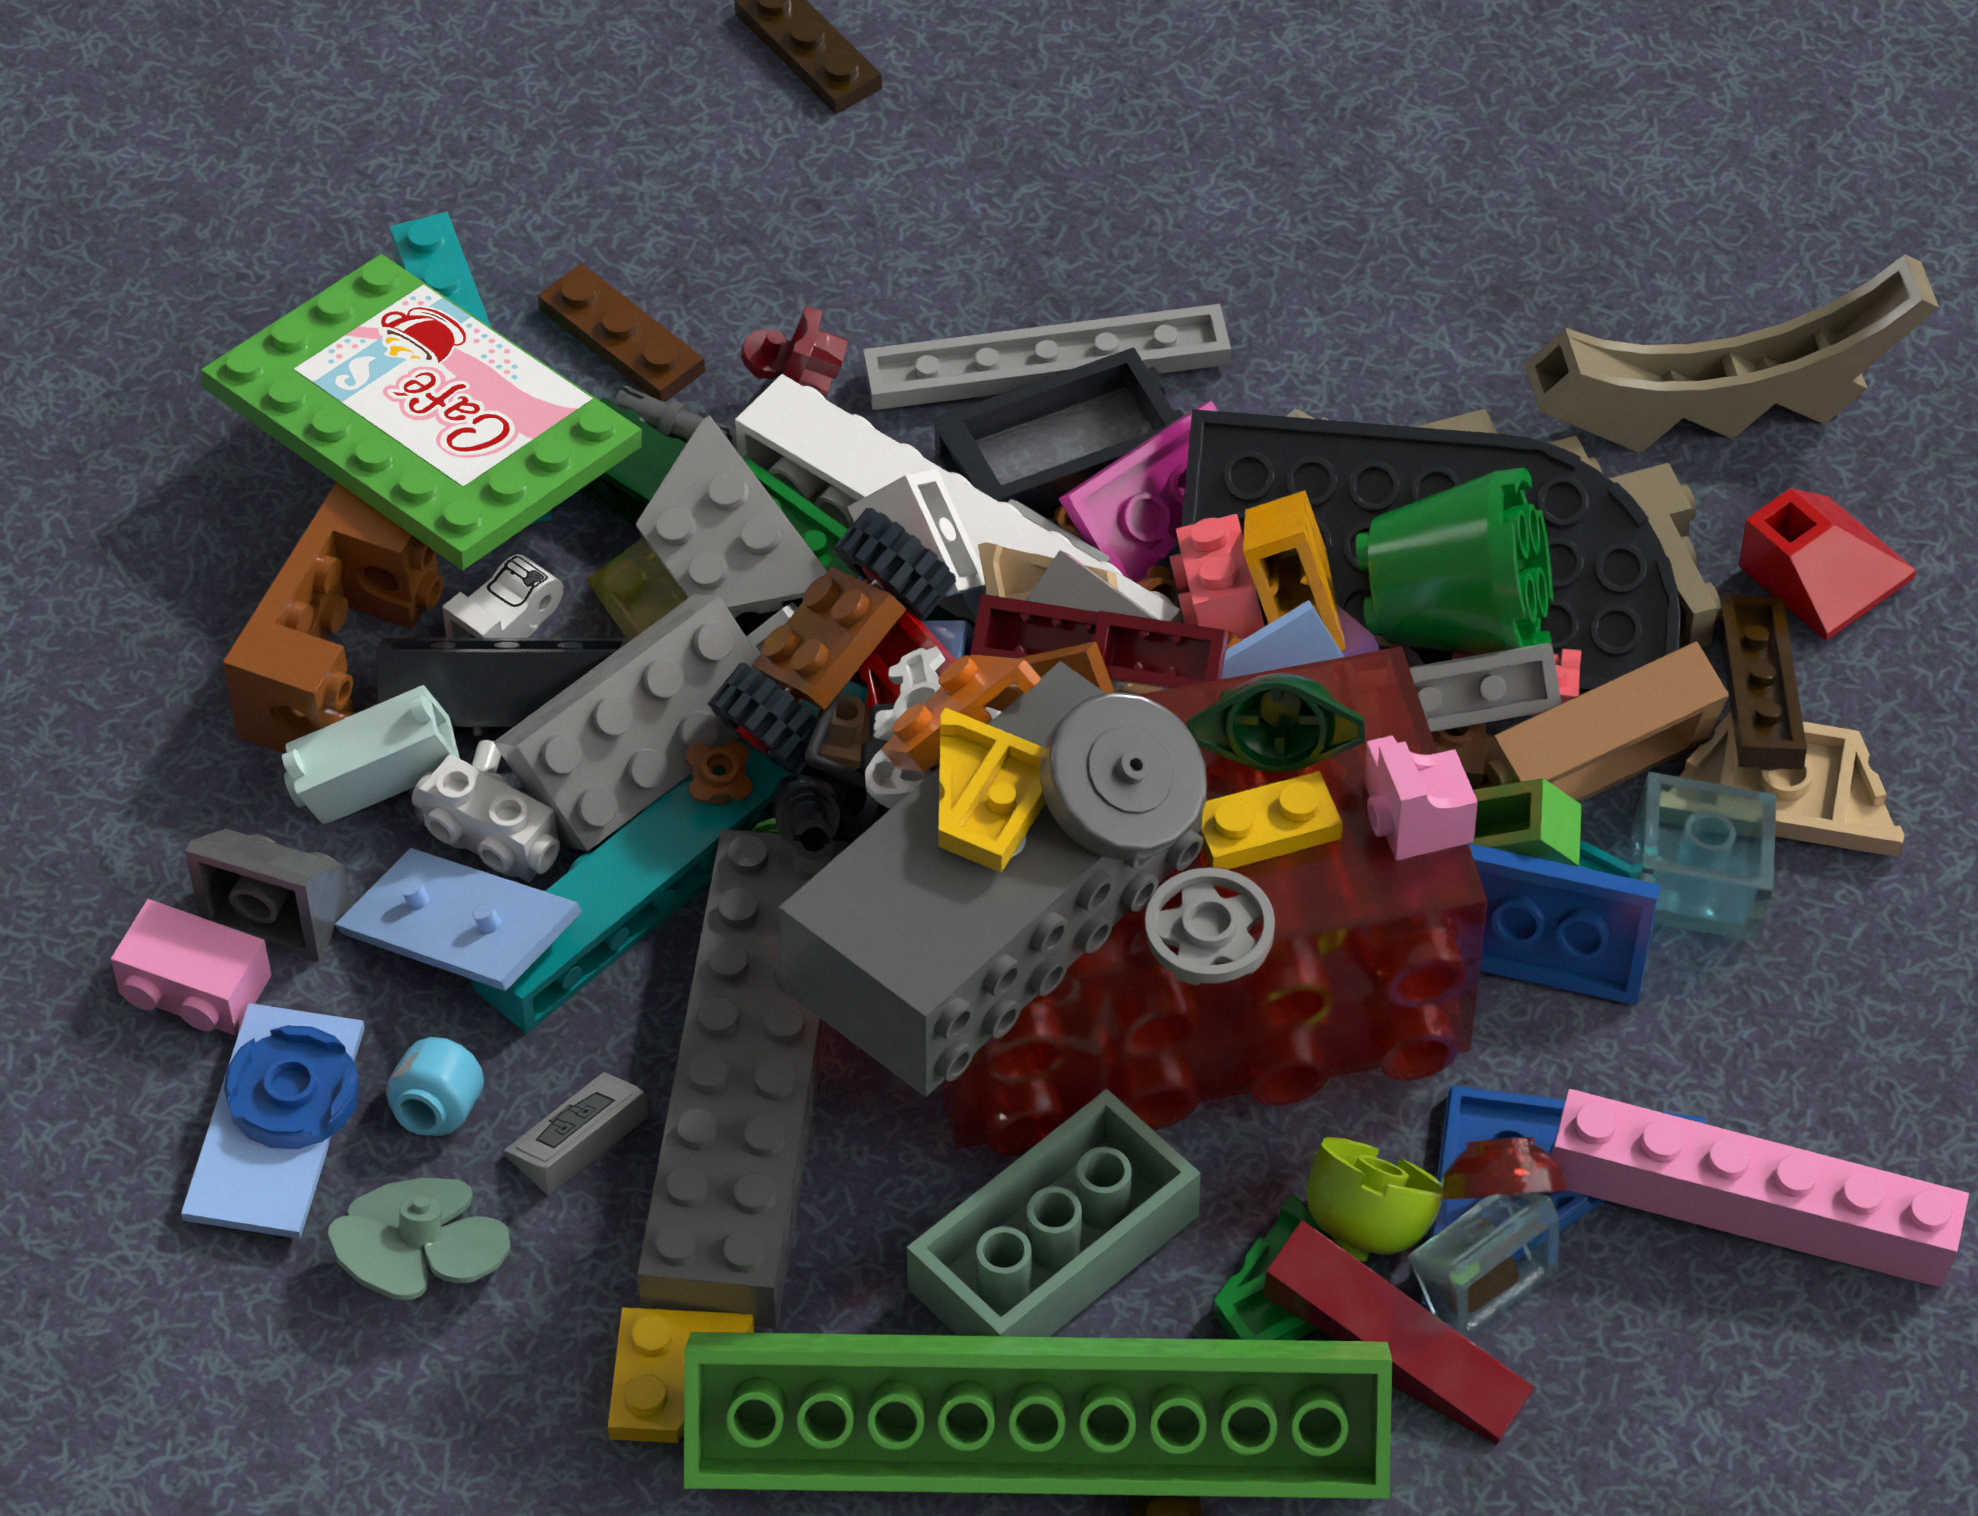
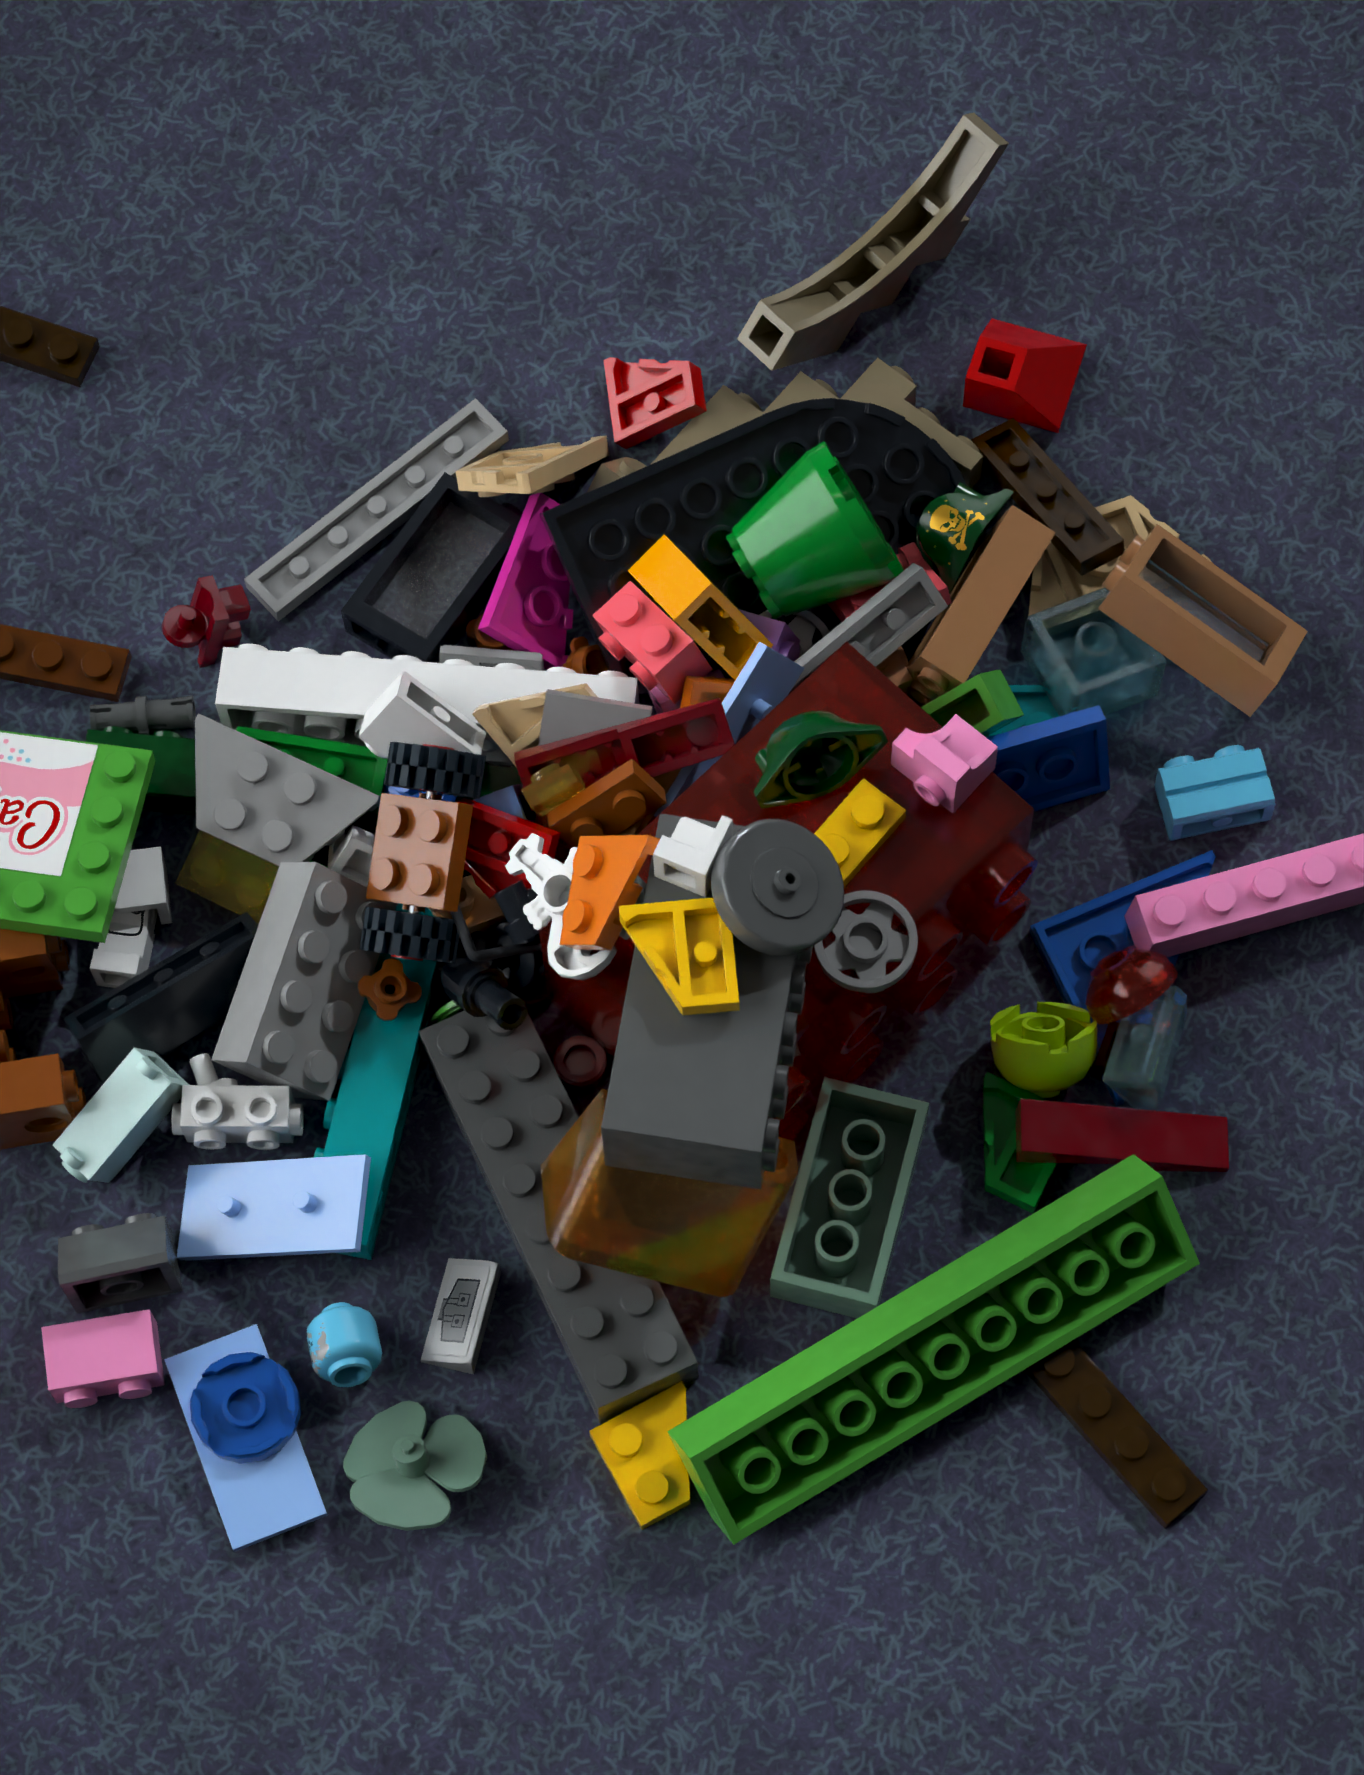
camera: 30 degrees left, 15 degrees up
none -> white panel [115,847,172,924]
none -> tan wing [456,436,609,497]
none -> clear yellow plate [521,763,586,817]
none -> clear orange windscreen [541,1089,798,1297]
none -> wing [603,357,707,449]
none -> white panel [653,815,733,897]
none -> dark green hat [915,482,1014,594]
none -> medium nougat window [1098,524,1308,717]
none -> medium azure brick [1154,745,1275,841]

